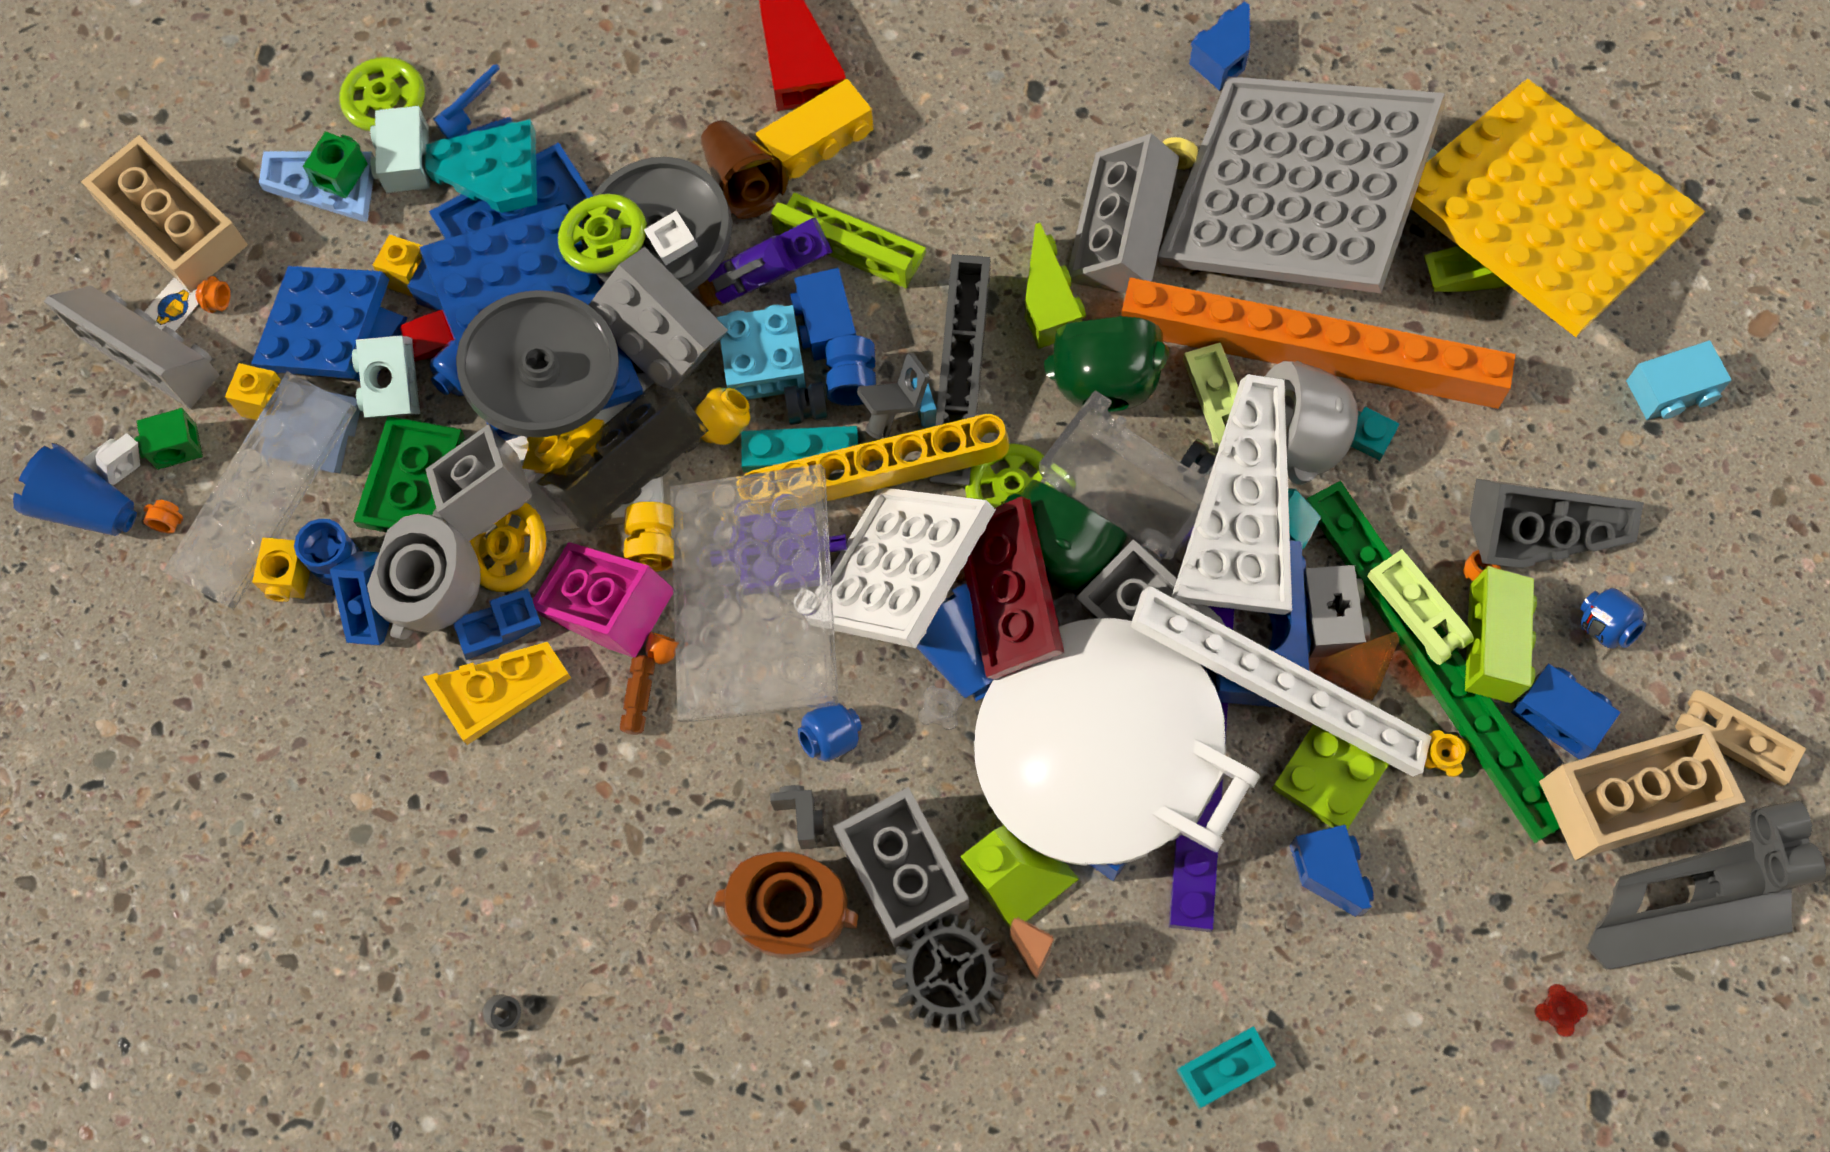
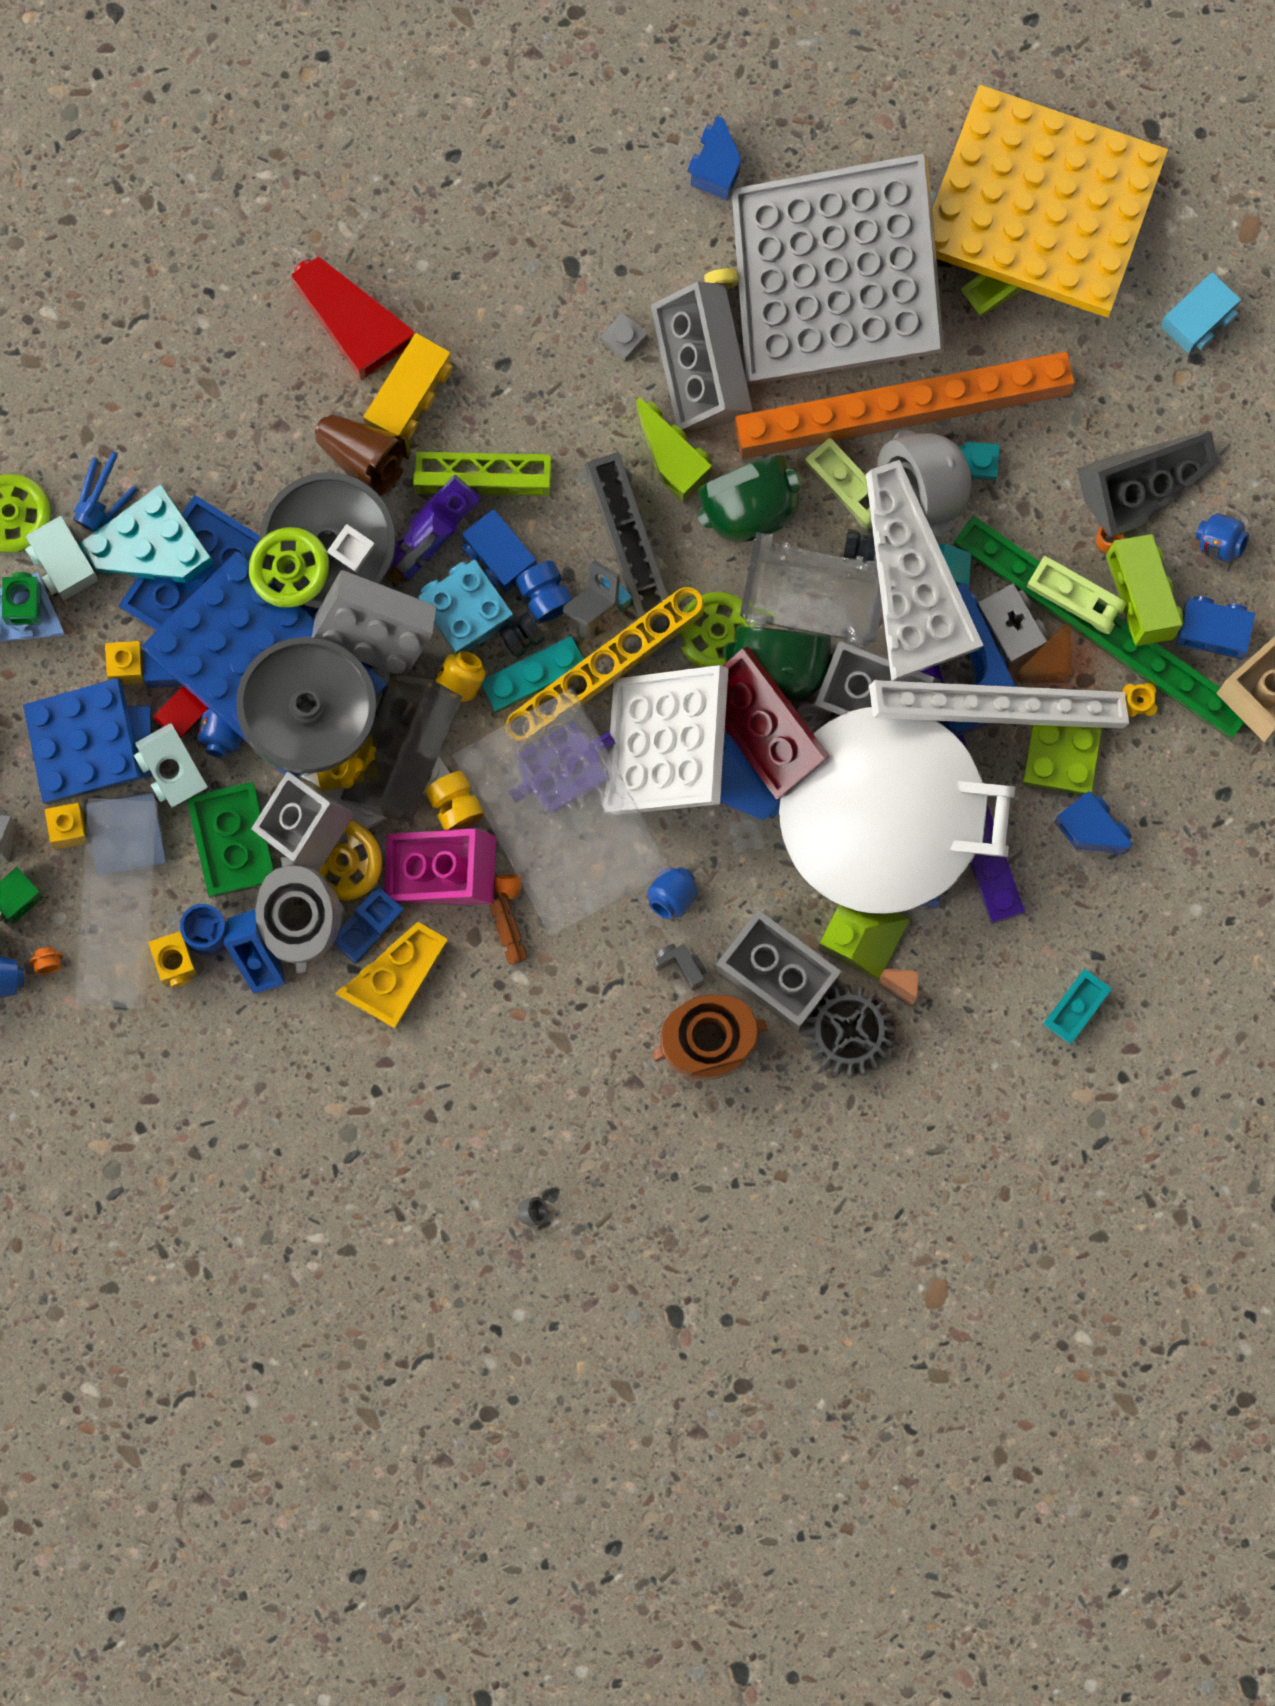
camera: 30 degrees left, 10 degrees up
none -> light grey plate [600,312,647,362]

